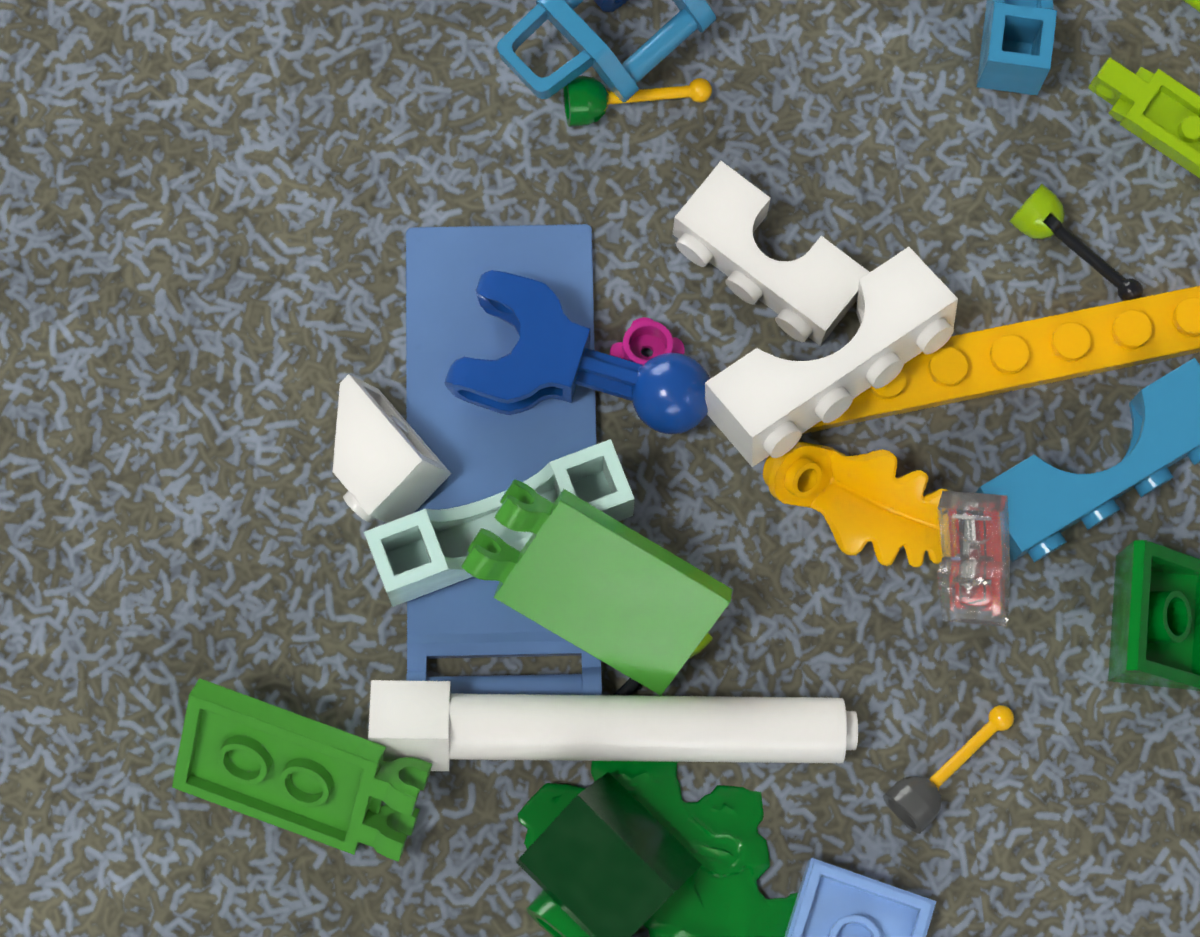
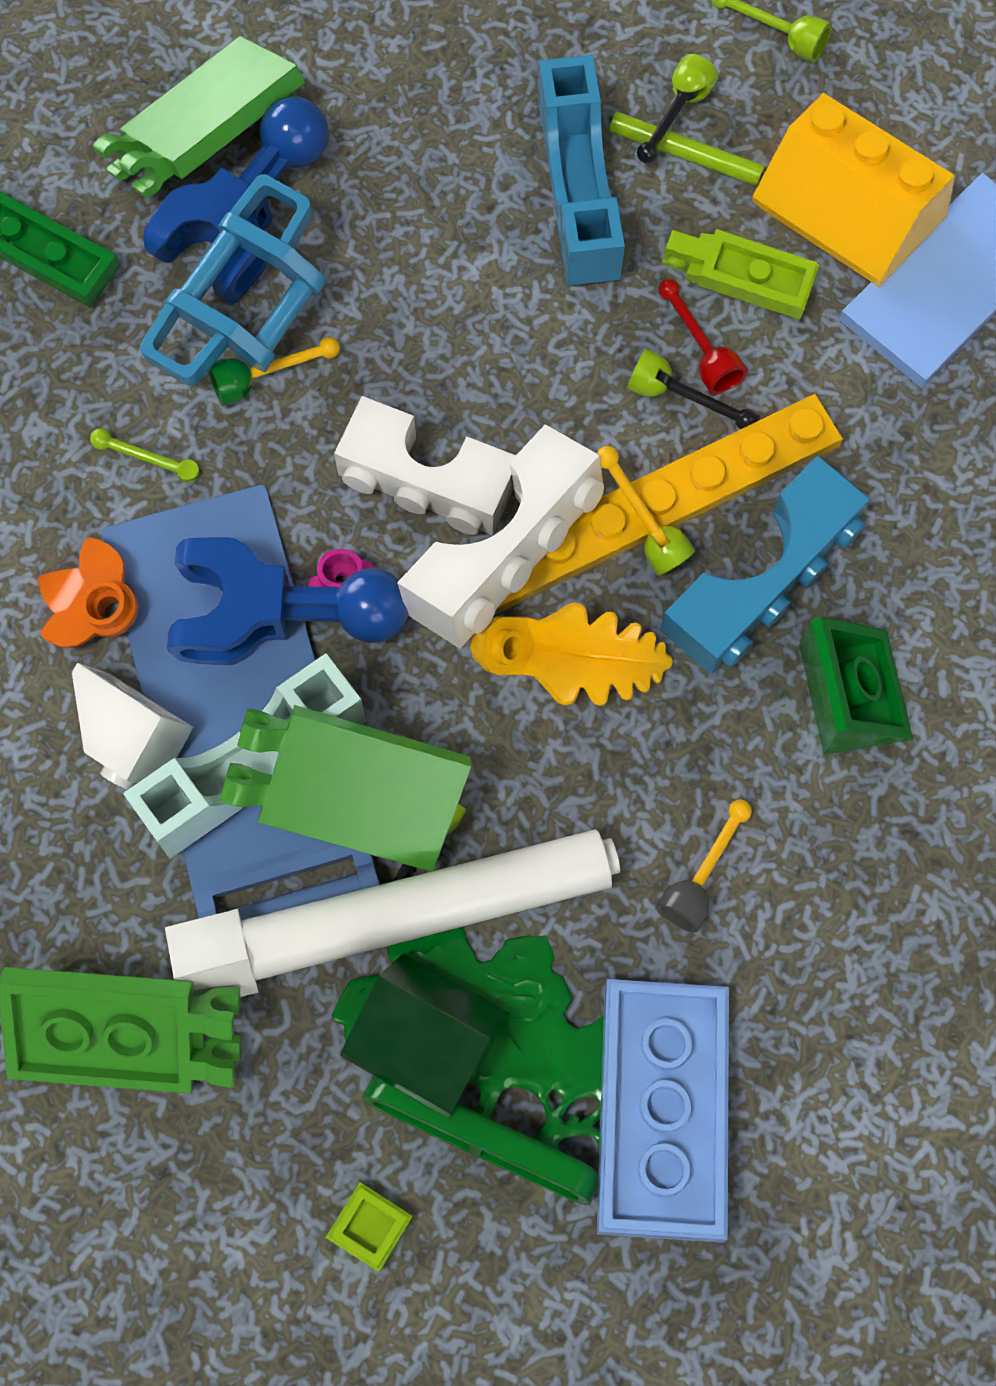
camera: 15 degrees left, 5 degrees down
clear slope [937,491,1010,627] -> none
none -> orange plate [37,537,139,648]
none -> lime hinge [90,428,200,483]
none -> hinge [597,446,695,575]
none -> red hinge [658,279,748,396]

